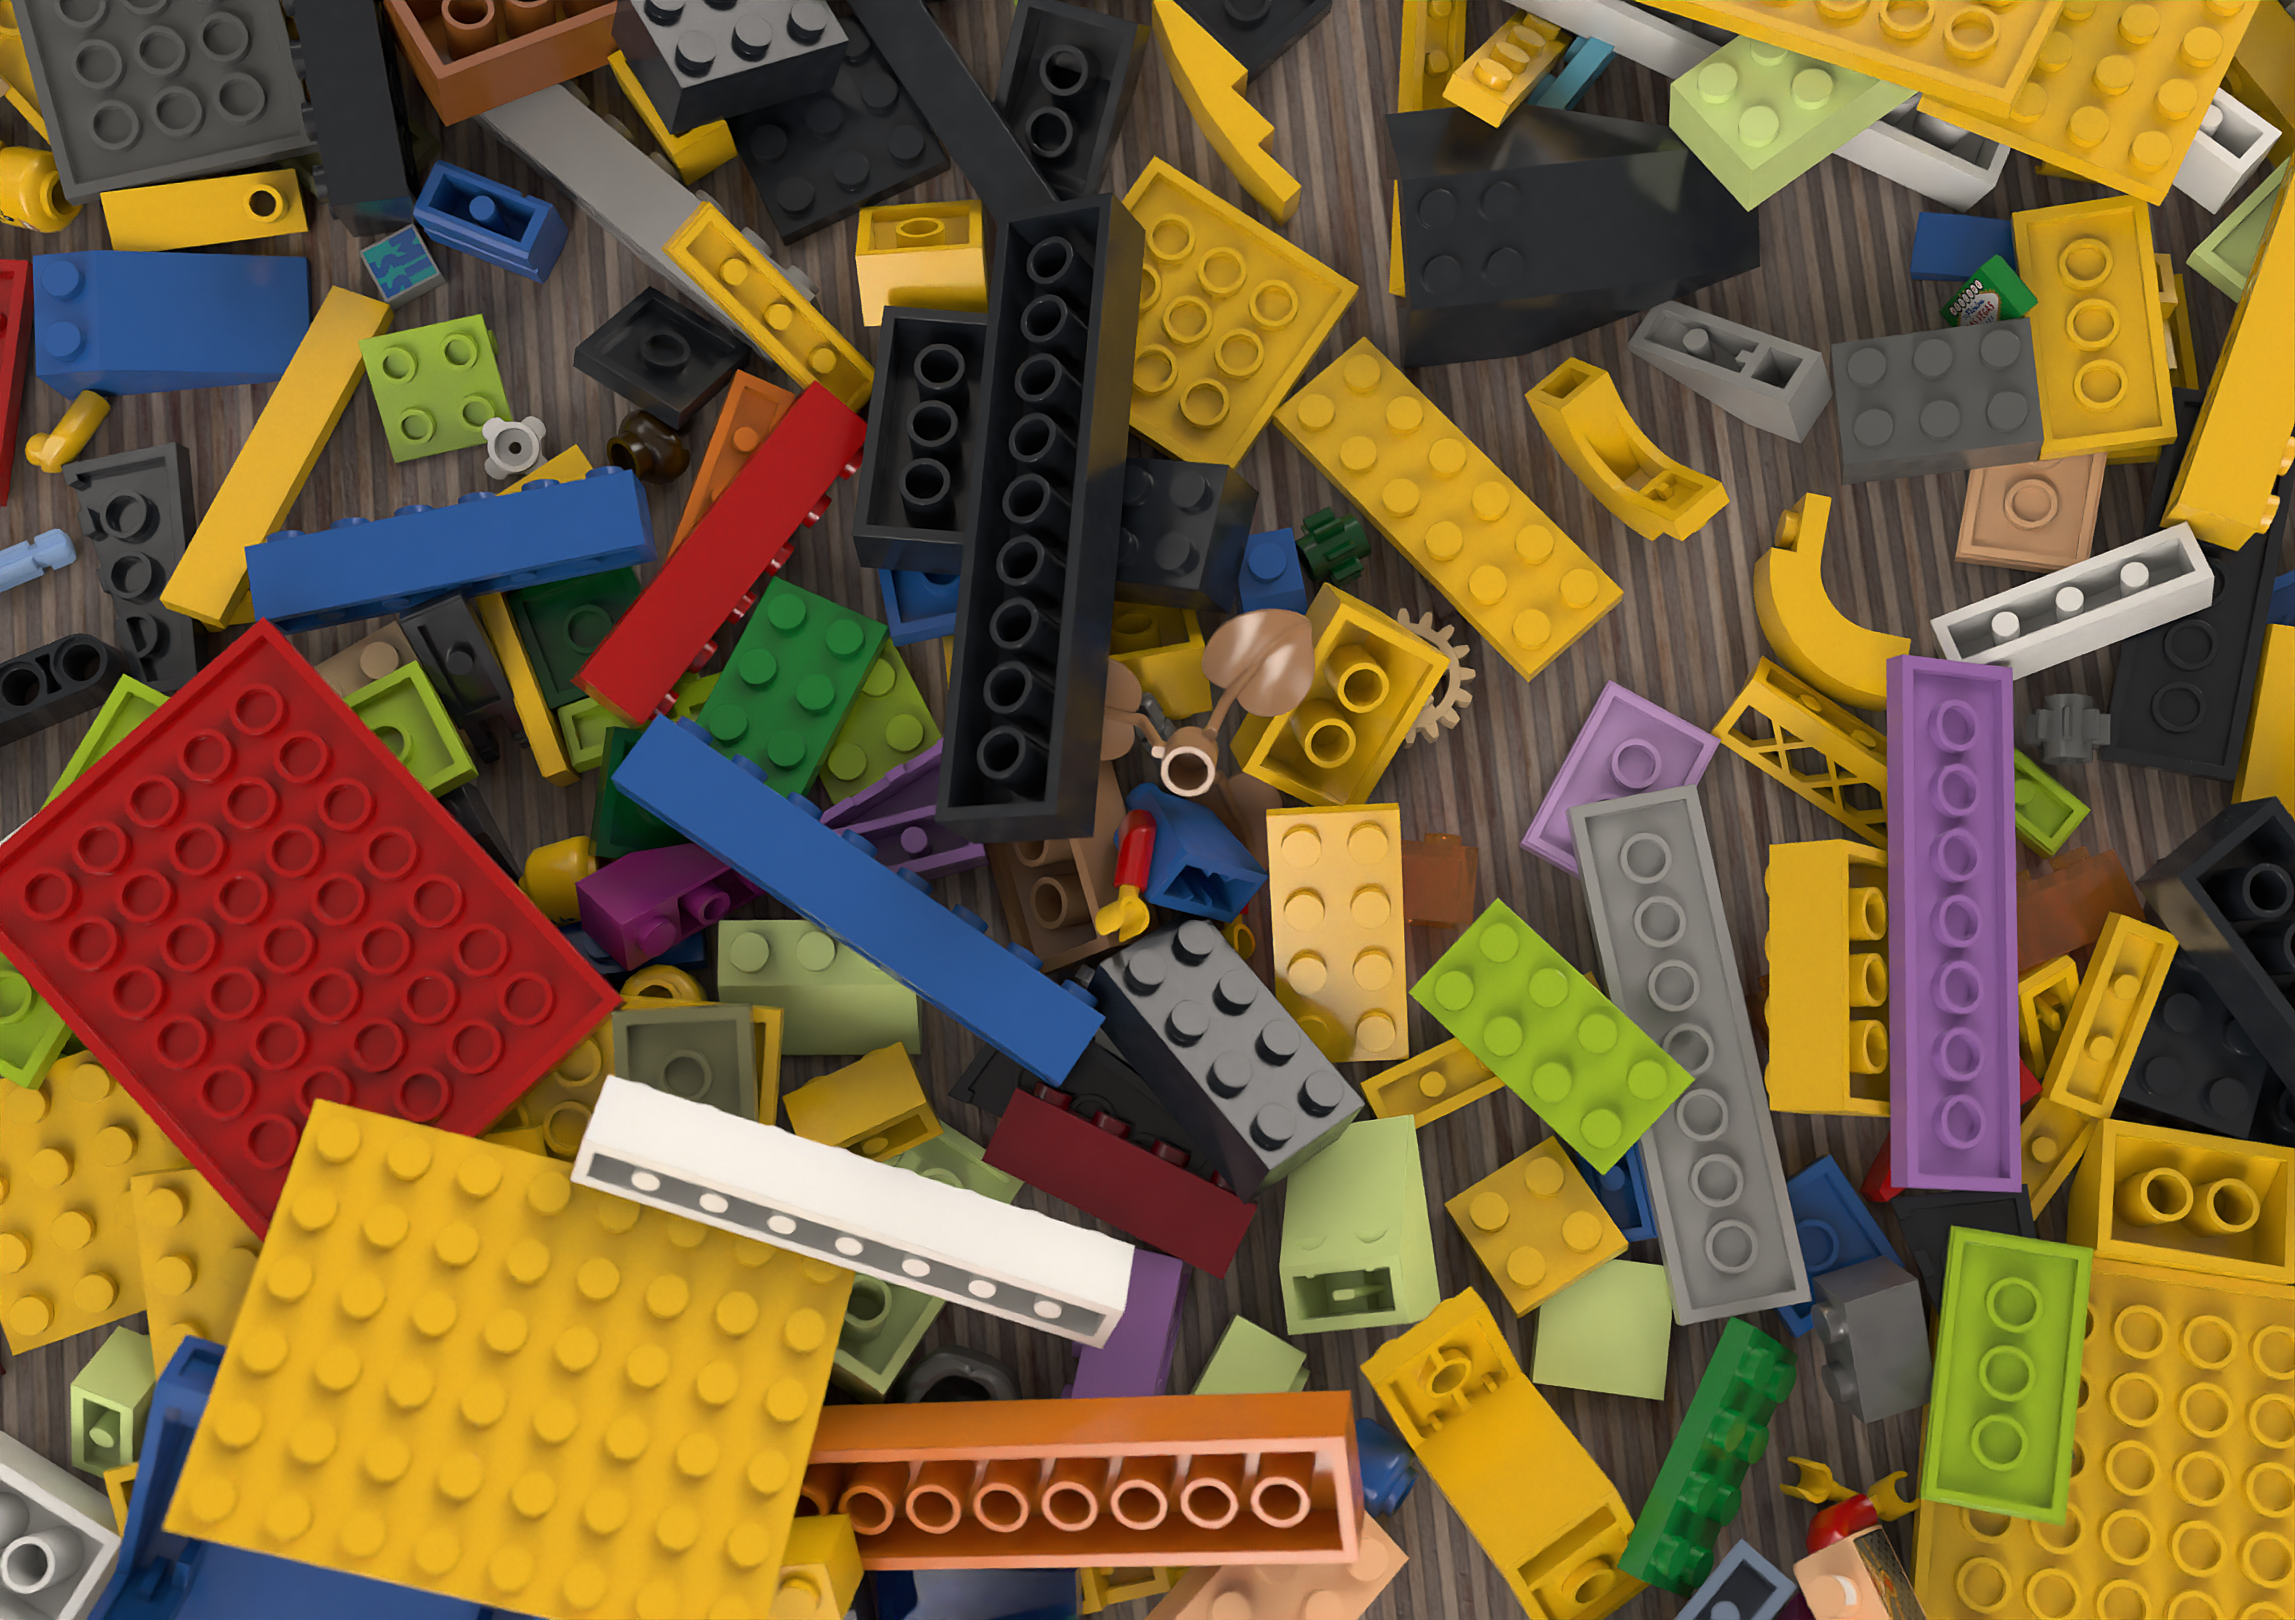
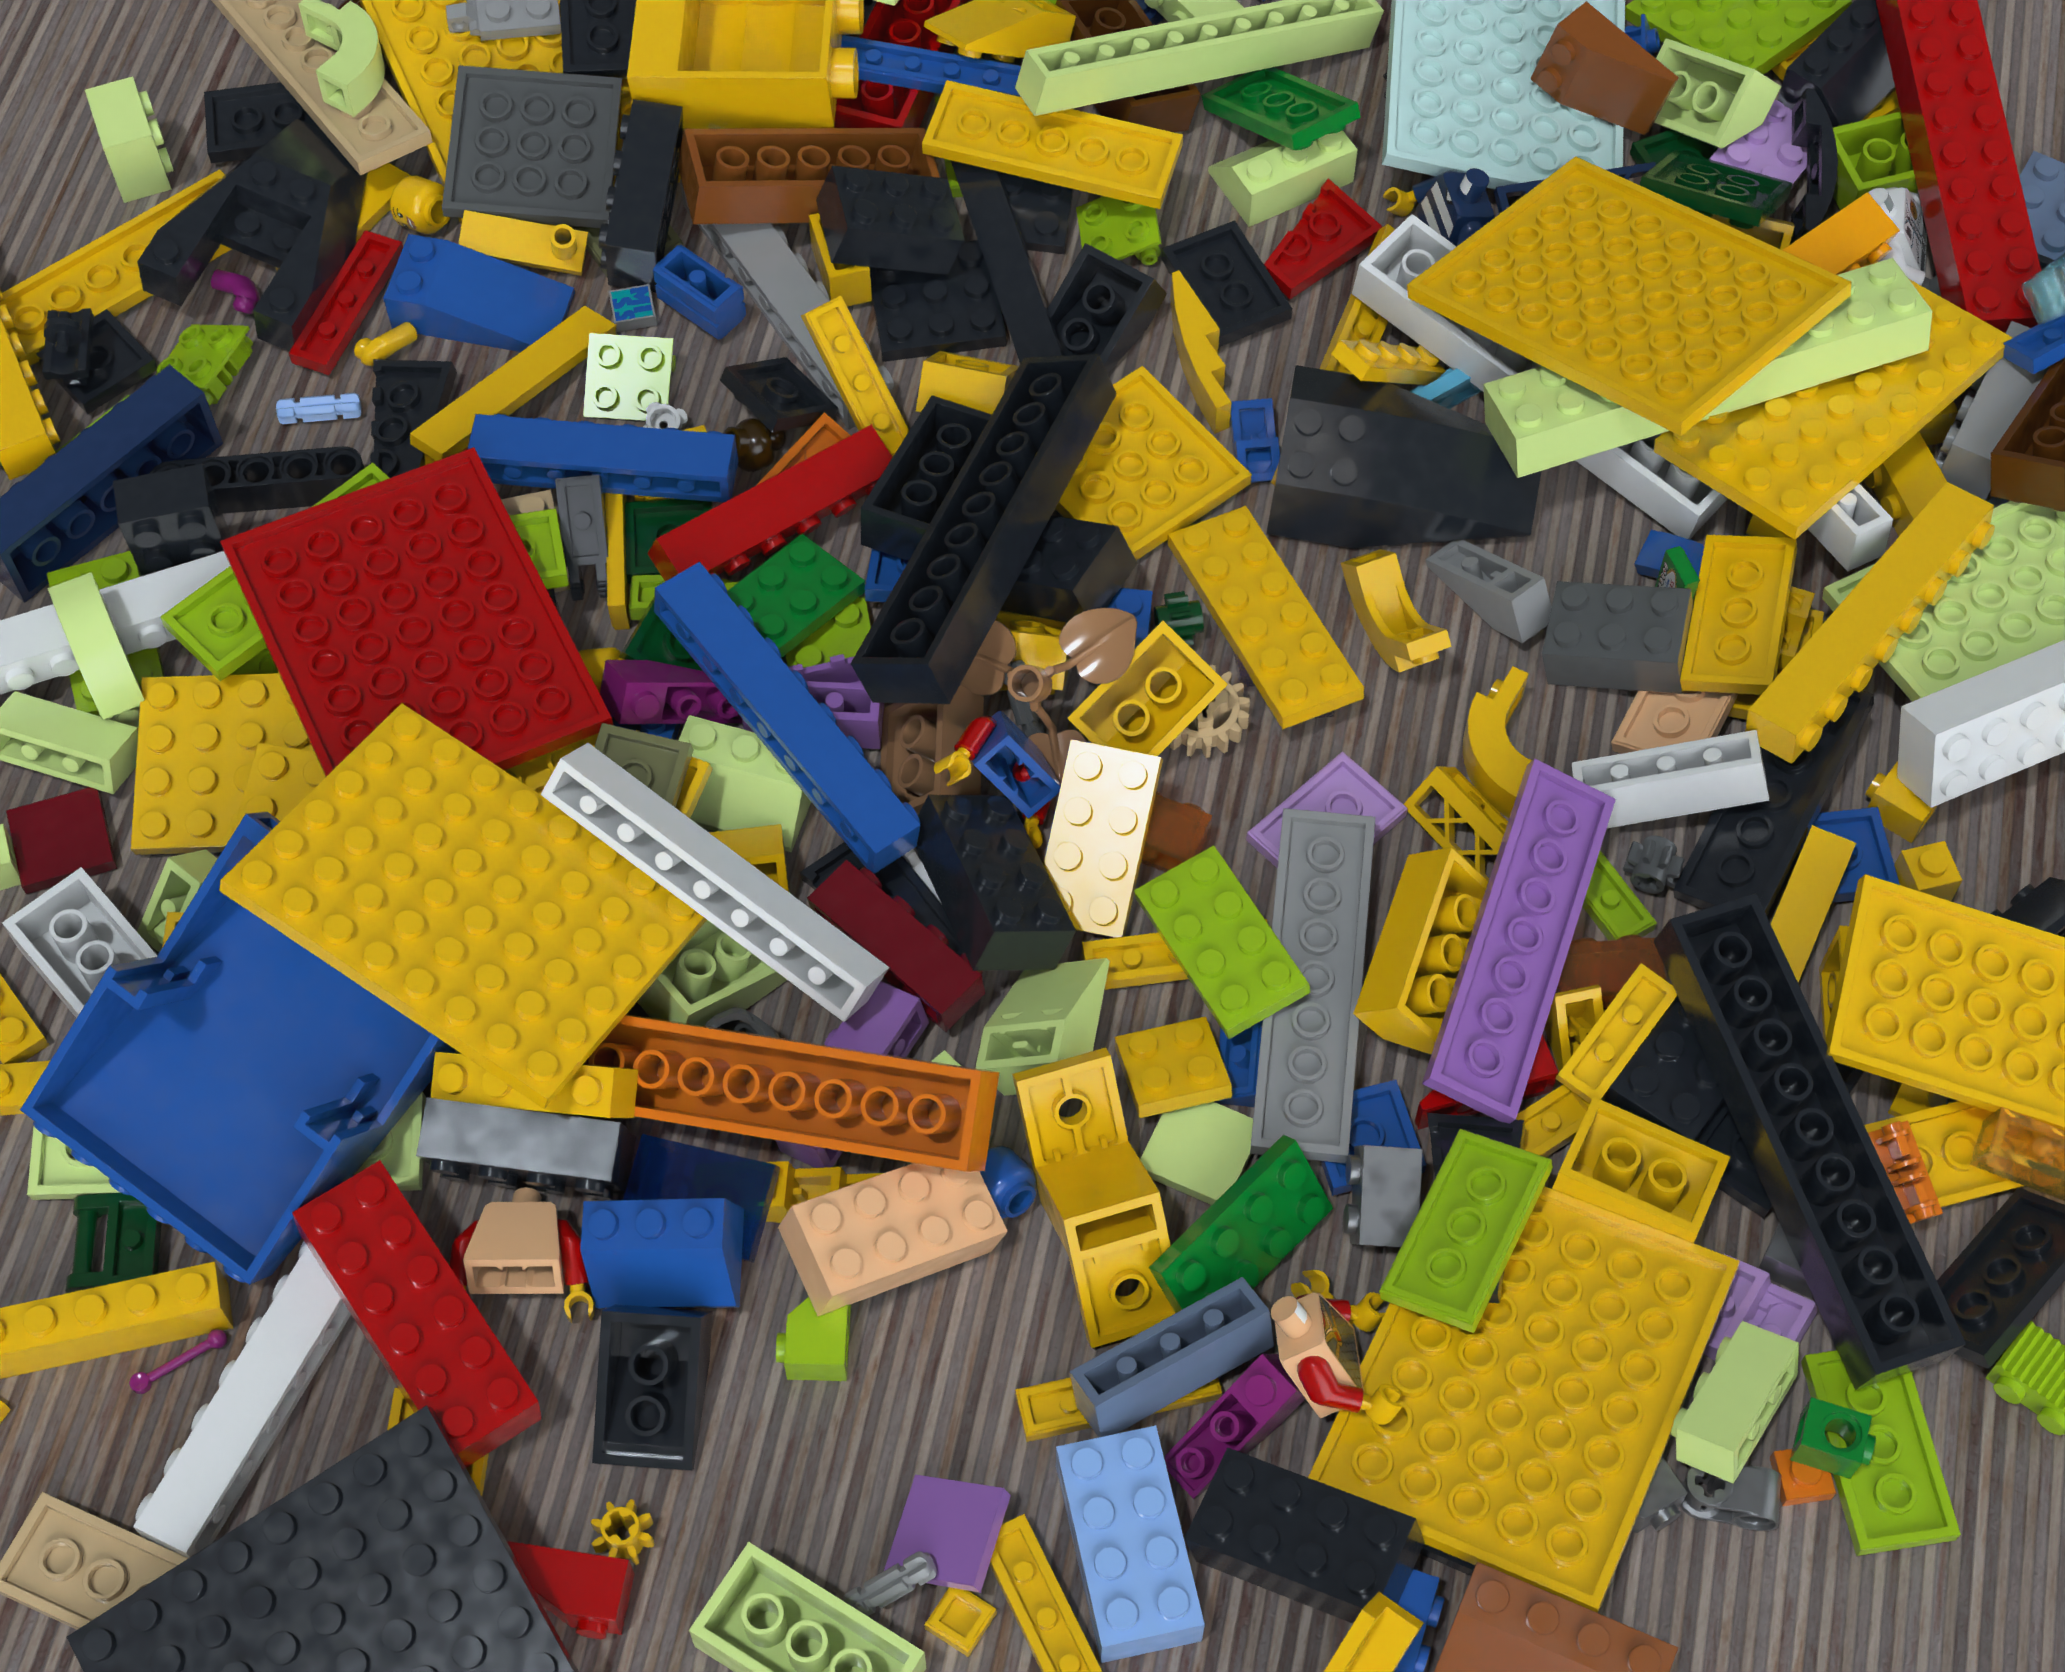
camera: 20 degrees right, 20 degrees down
none -> blue slope [1230,398,1280,483]

